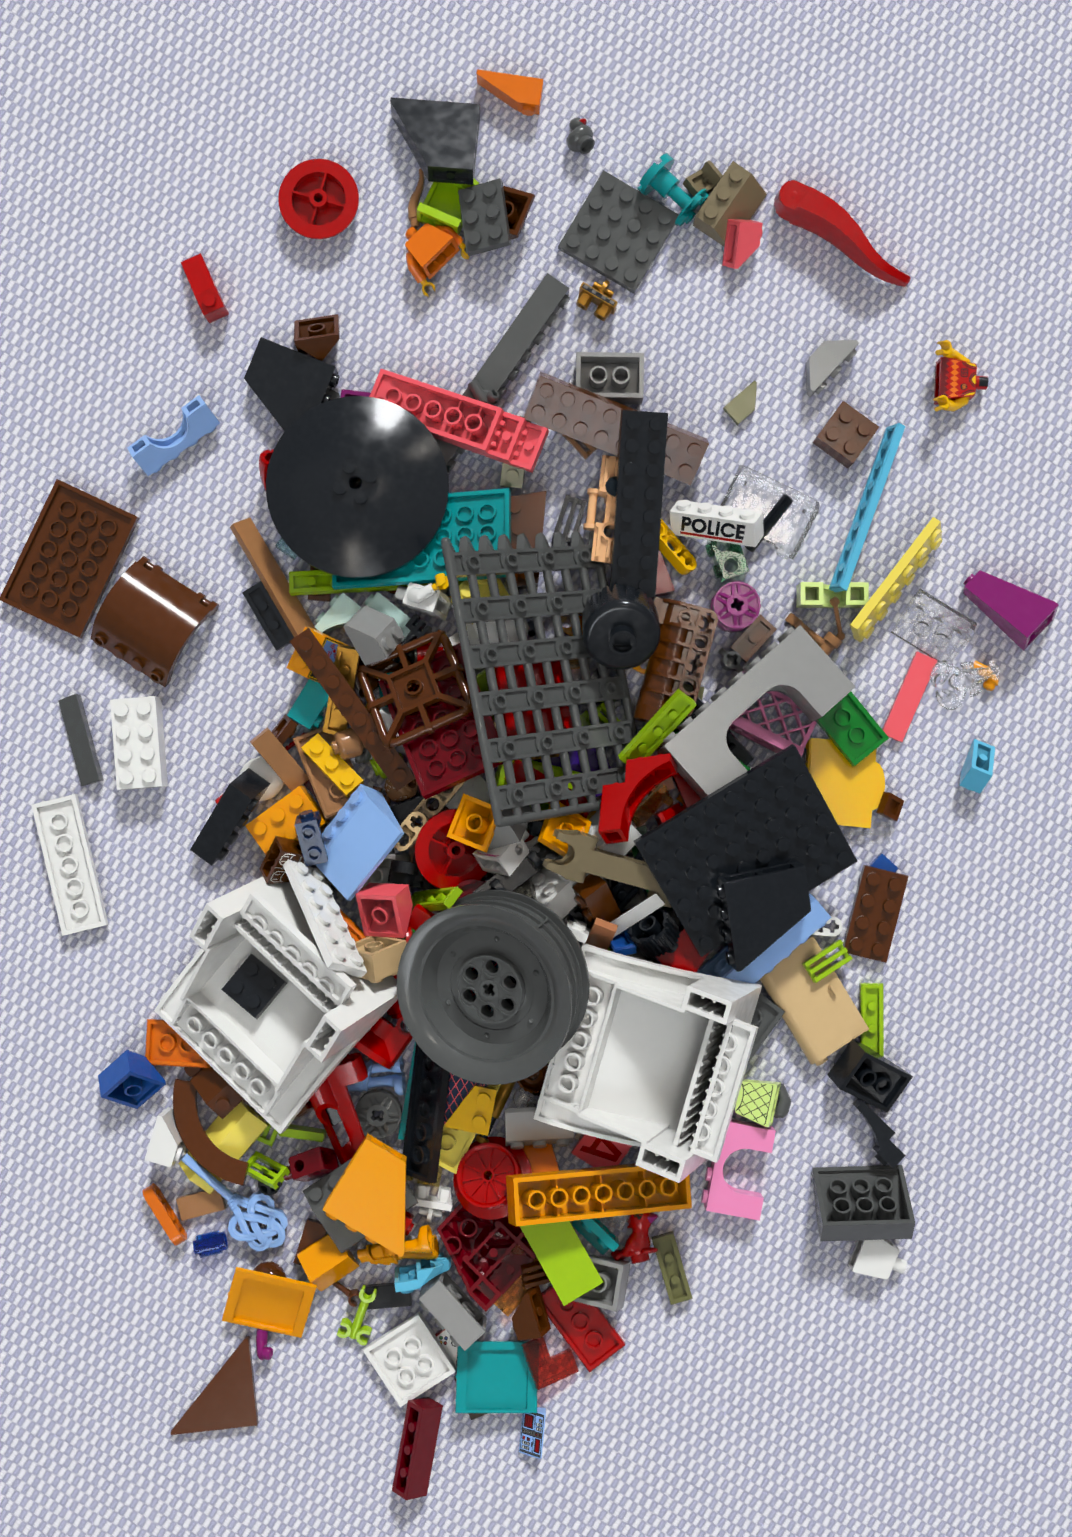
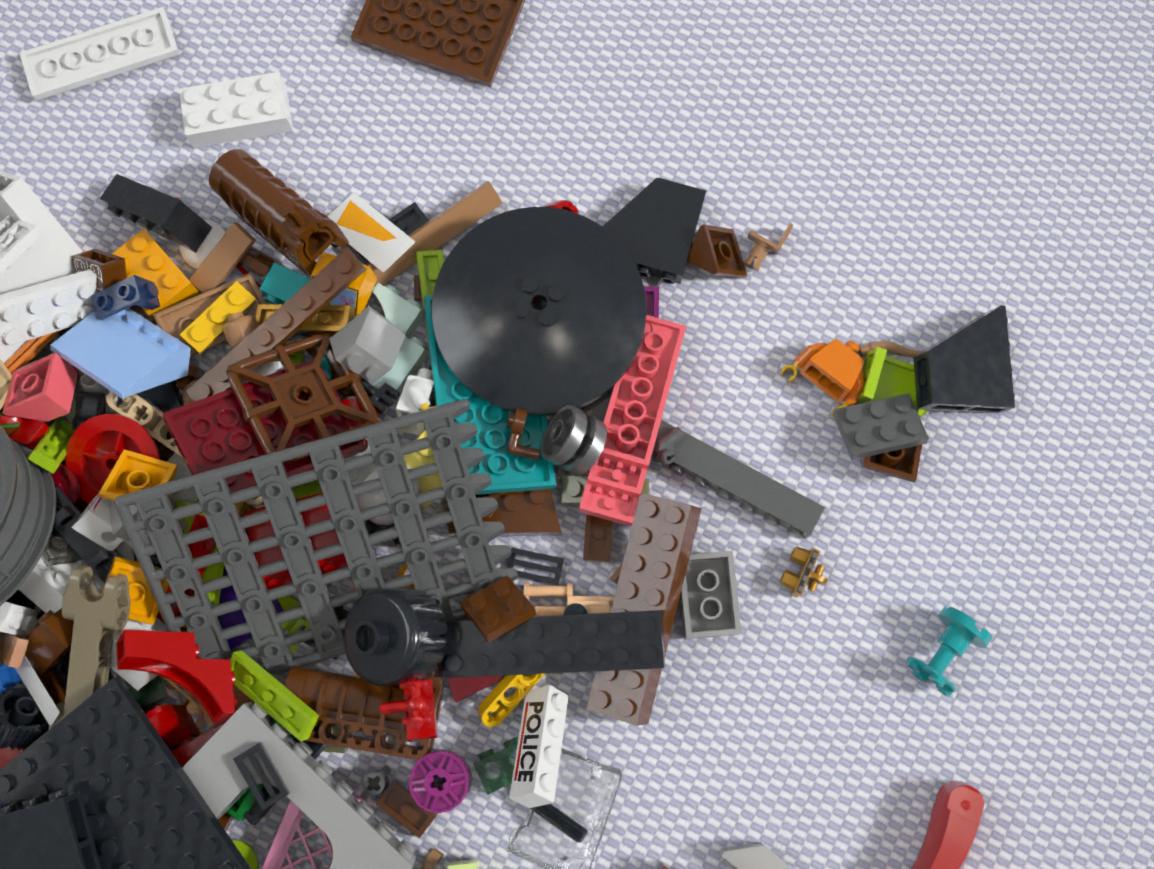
camera: 85 degrees right, 10 degrees down
dark grey slope [58,694,104,786] -> none
reddish brown hinge [91,556,219,687] -> none
light blue arch [127,395,220,476] -> none
red slope [181,253,229,323] -> none
red piece [278,159,359,239] -> none
orange slope [476,69,543,116] -> none
dark grey plate [558,170,679,293] -> none
dark grey animal [566,118,595,154] -> none
dark tan bracket [683,160,723,197] -> none
dark tan slope [693,161,767,246] -> none
coral slope [722,219,763,269] -> none
tile [723,380,757,426] -> none
none -> reddish brown piece [209,149,349,278]
none -> black tile [233,742,290,811]
none -> white sticker [327,192,415,272]
none -> red piece [379,678,437,741]
none -> reddish brown plate [460,575,537,643]
none -> reddish brown plate [506,408,540,460]
none -> flat silver wheel [540,405,607,475]
none -> reddish brown plate [583,514,613,563]
none -> medium nougat bracket [744,223,794,271]

